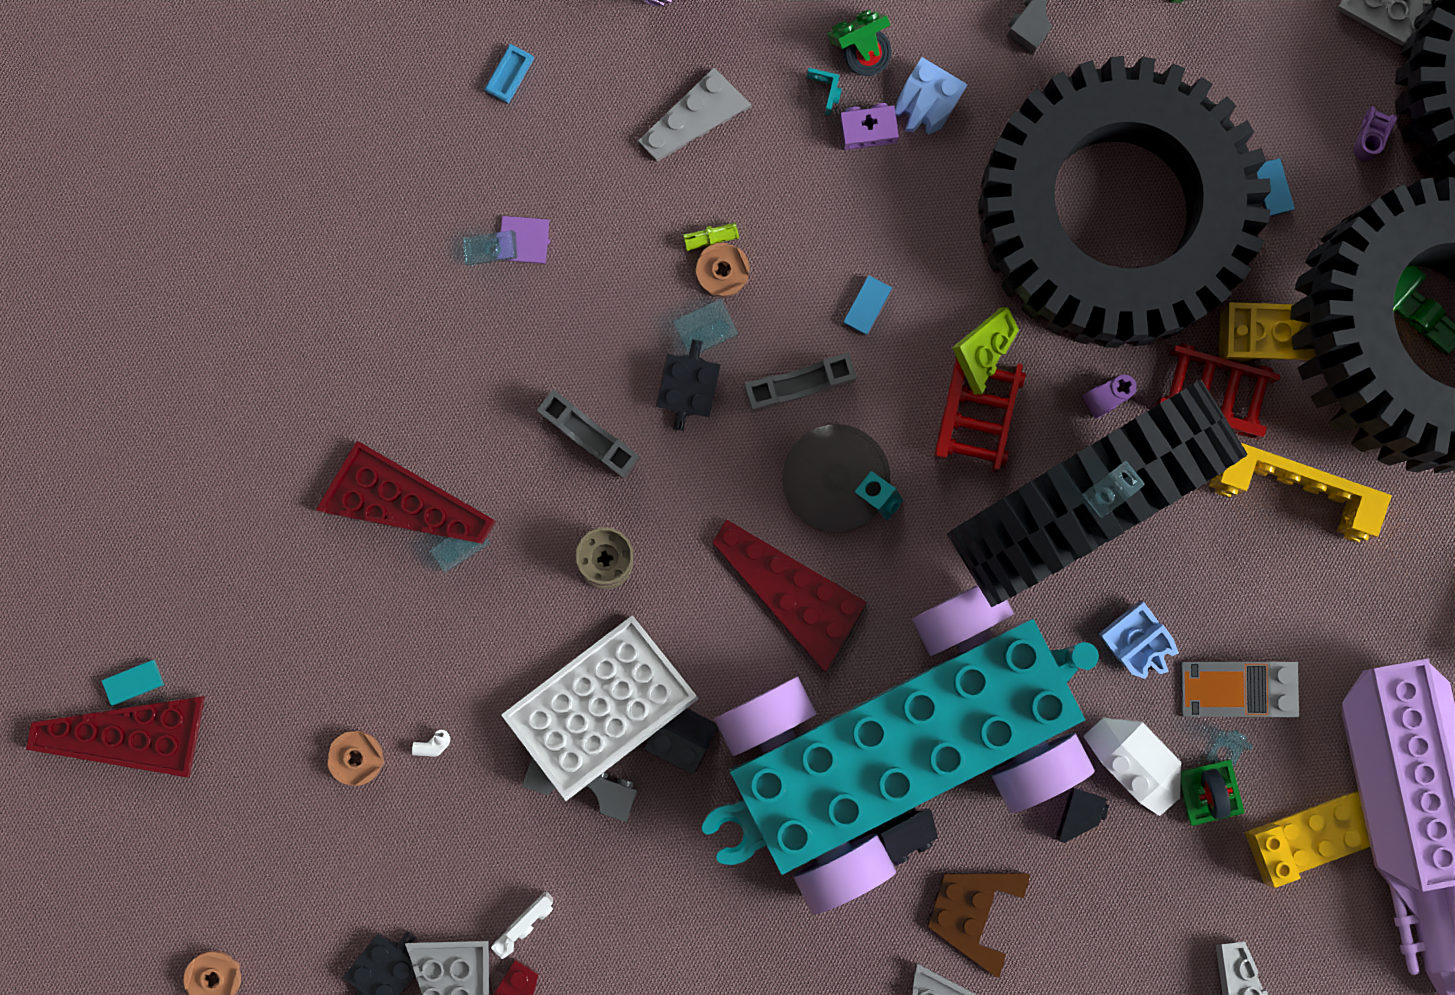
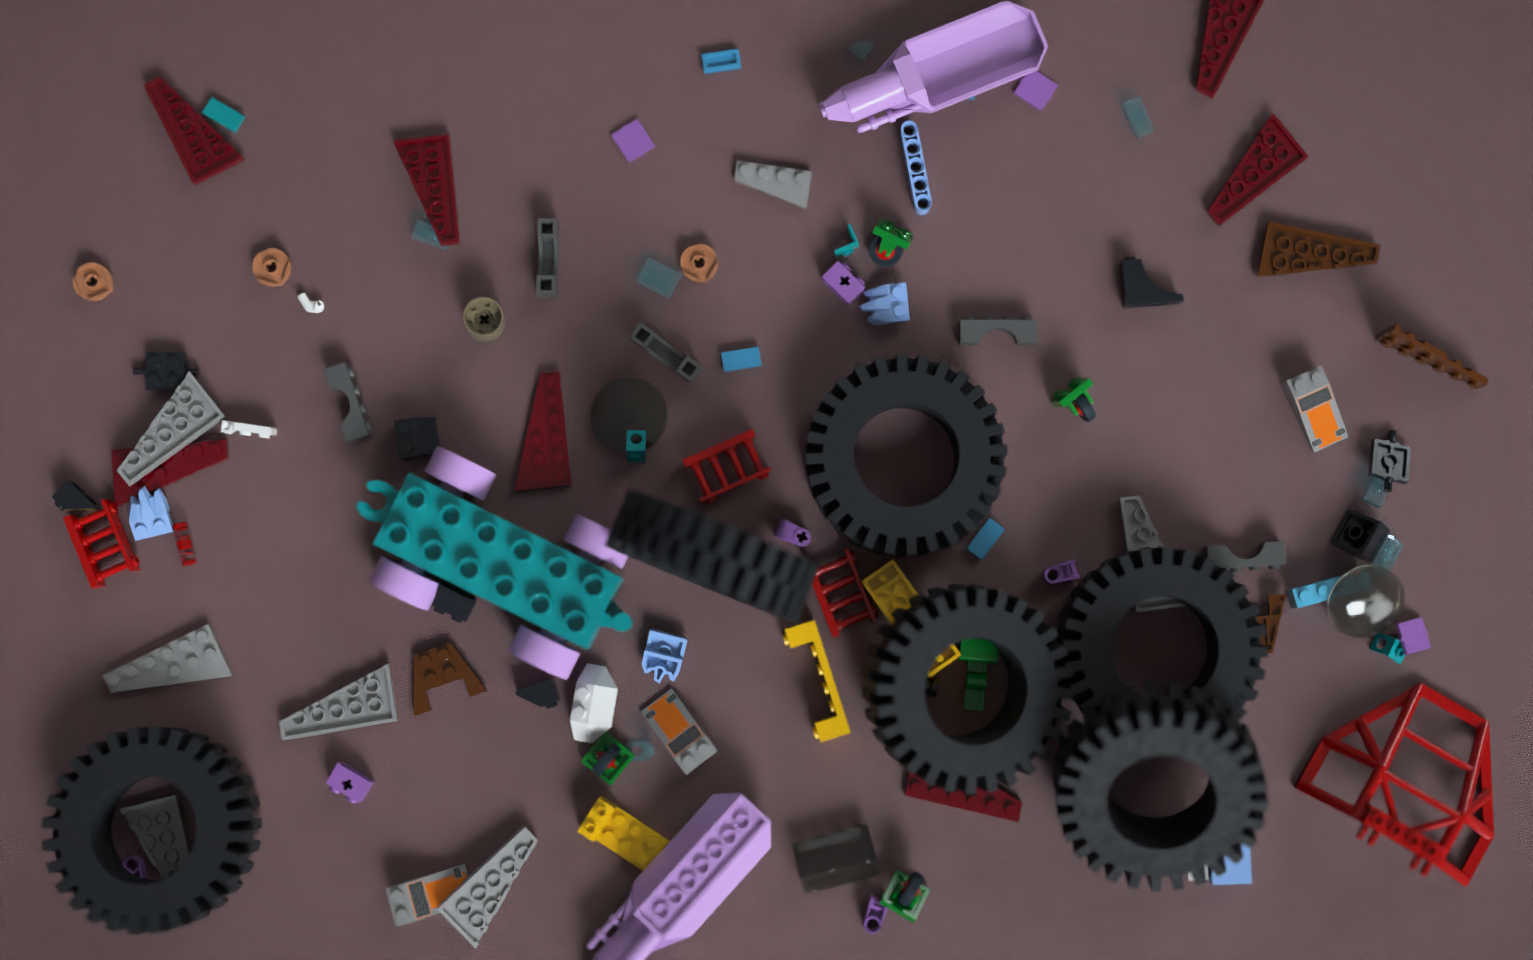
camera: 55 degrees right, 0 degrees up
clear light blue plate [463,230,517,266] -> none
white plate [502,615,698,801] -> none
black plate [656,339,721,431] -> none
lime pin [683,222,739,251] -> none
lime wing [952,307,1019,395] -> none
clear light blue bracket [1083,461,1145,518] -> none

